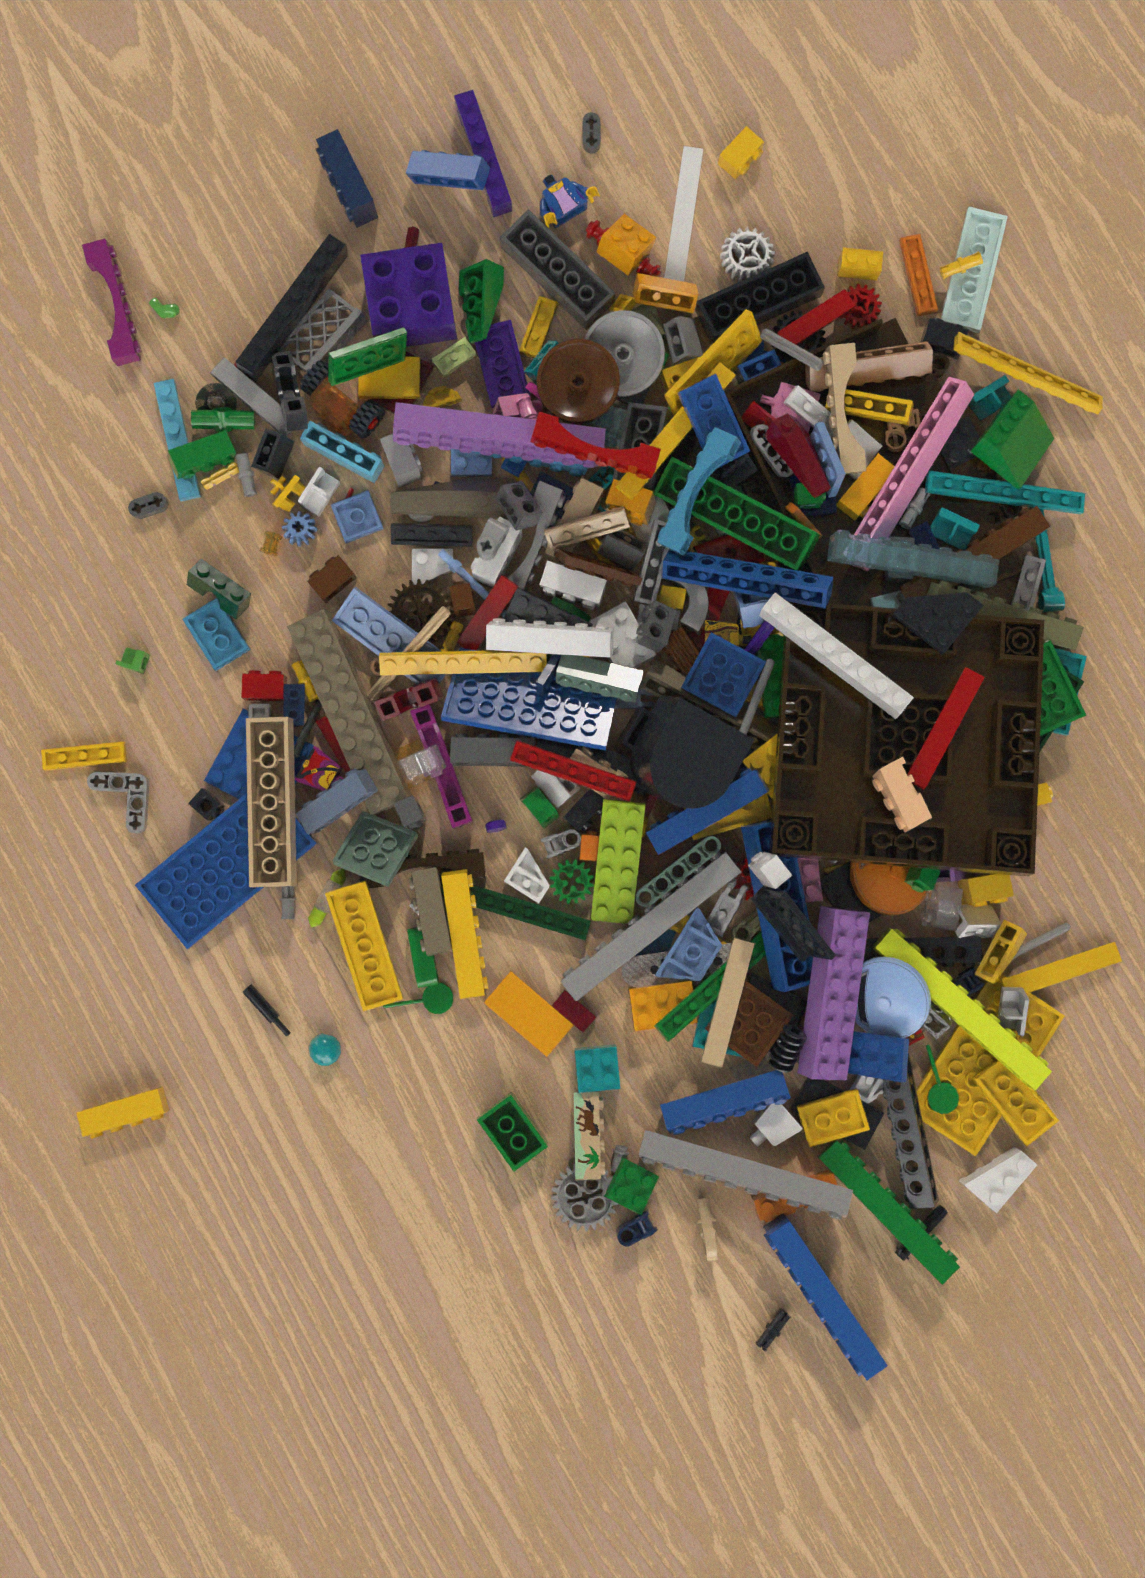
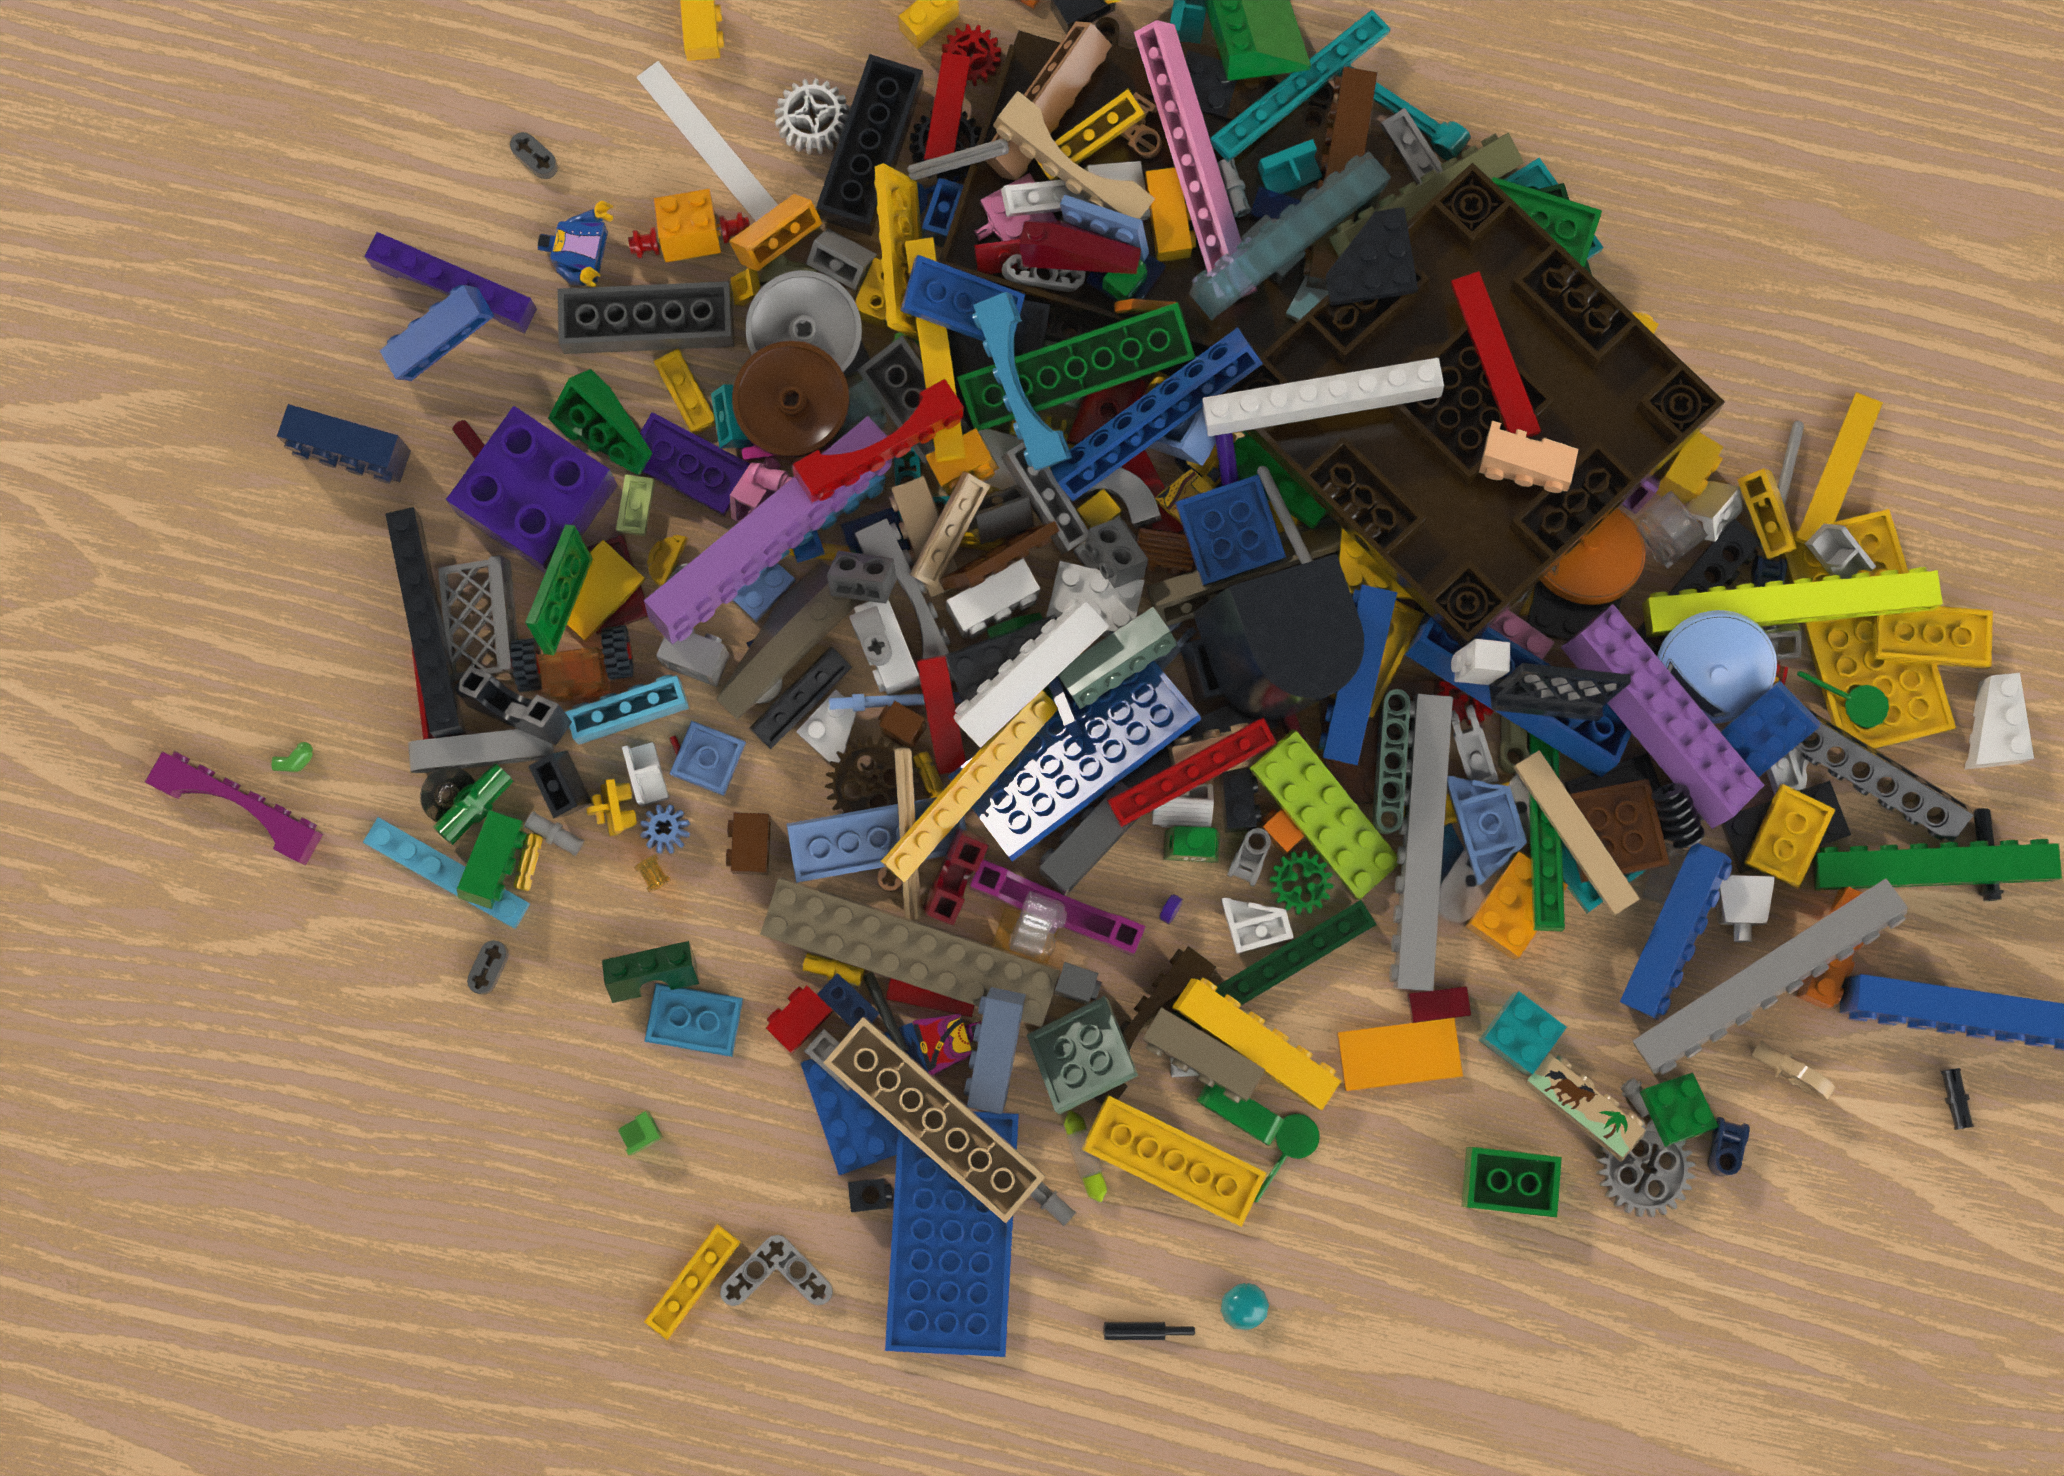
camera: 45 degrees left, 5 degrees down
green brick [905,867,941,892] -> none

